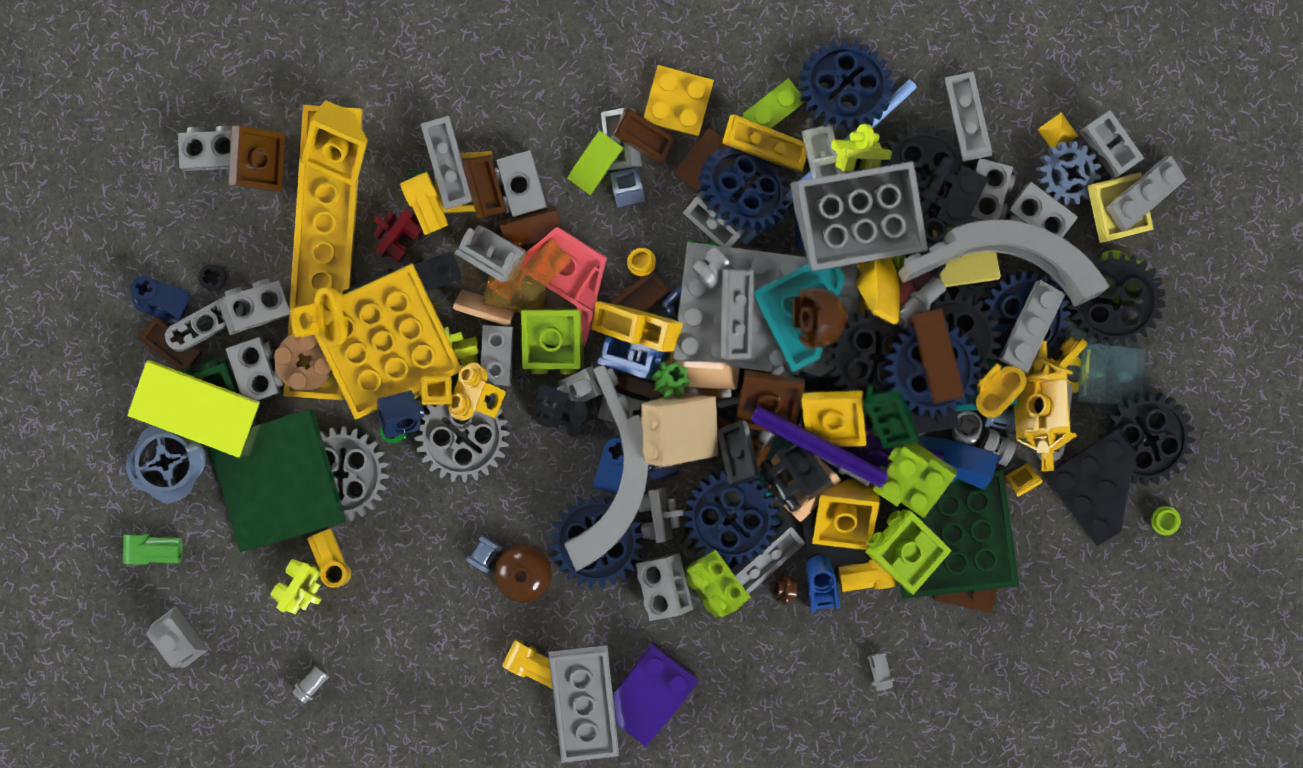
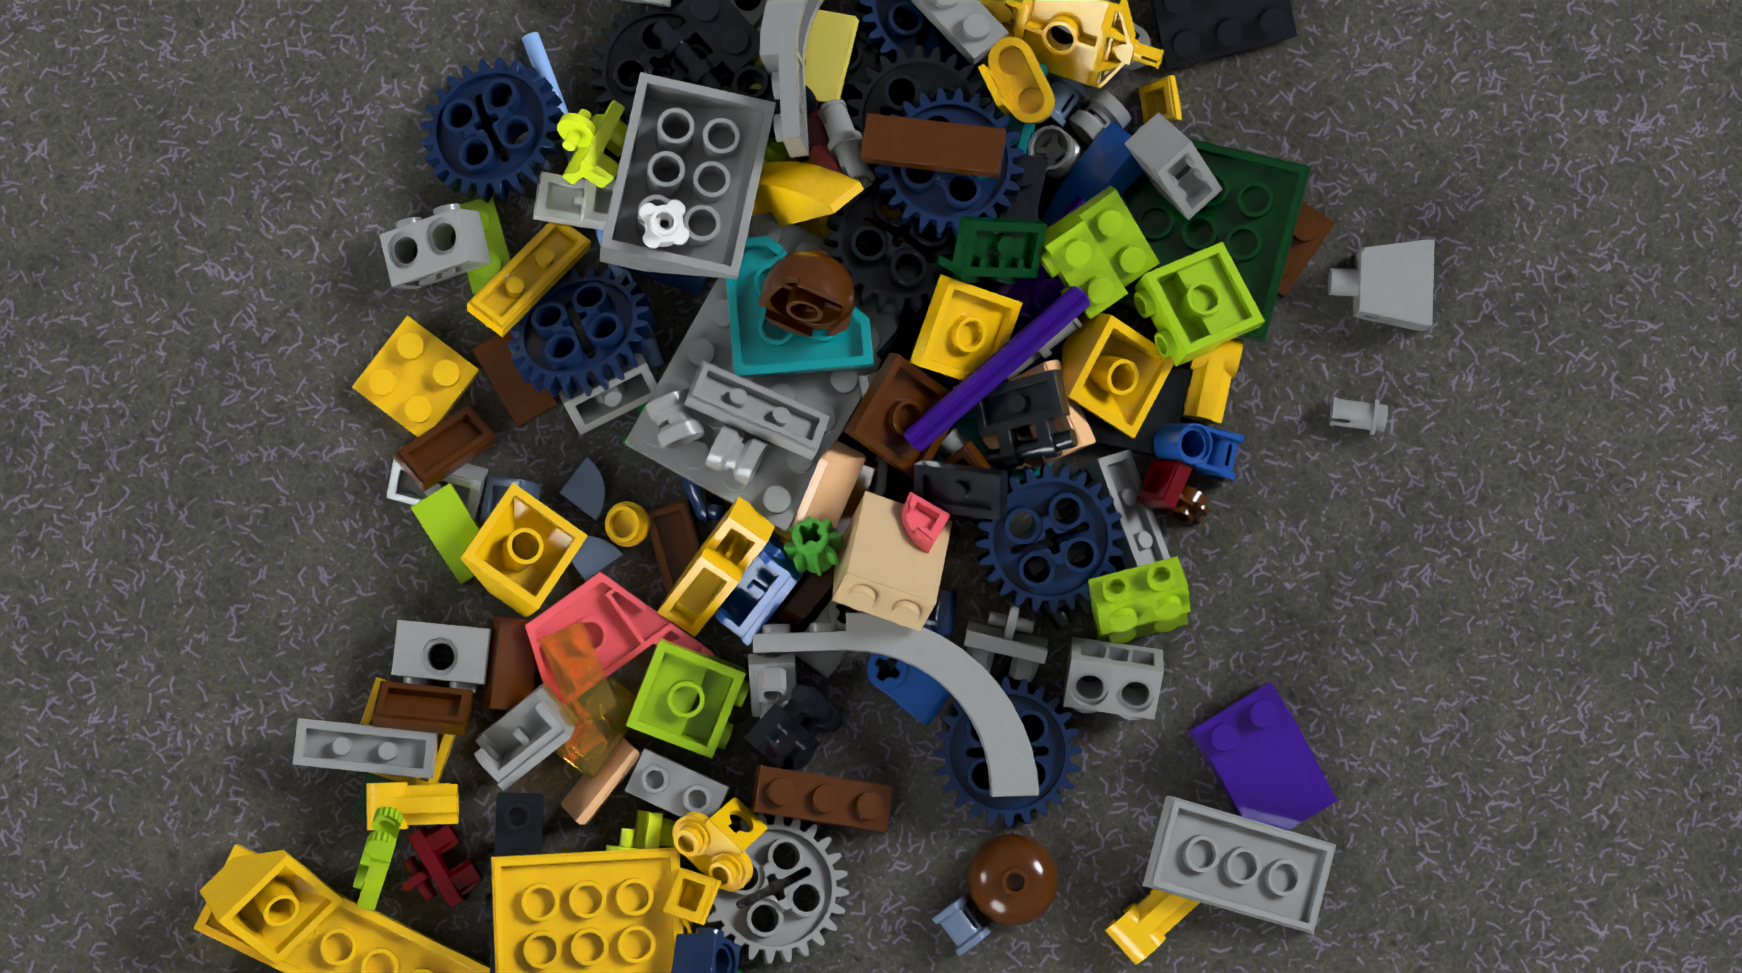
camera: 75 degrees left, 5 degrees down
none -> lime hinge [353,806,403,911]
none -> light grey brick [379,203,491,289]
none -> yellow slope [460,483,588,618]
none -> sand blue tile [560,457,606,521]
none -> sand blue tile [571,536,624,581]
none -> white plate [639,200,689,249]
none -> light grey wheel [705,424,768,486]
none -> reddish brown plate [750,765,893,833]
none -> coral tile [901,492,950,553]
none -> light grey brick [1124,112,1222,220]
none -> dark red tile [1136,460,1192,509]
none -> light grey torso [1328,239,1435,331]

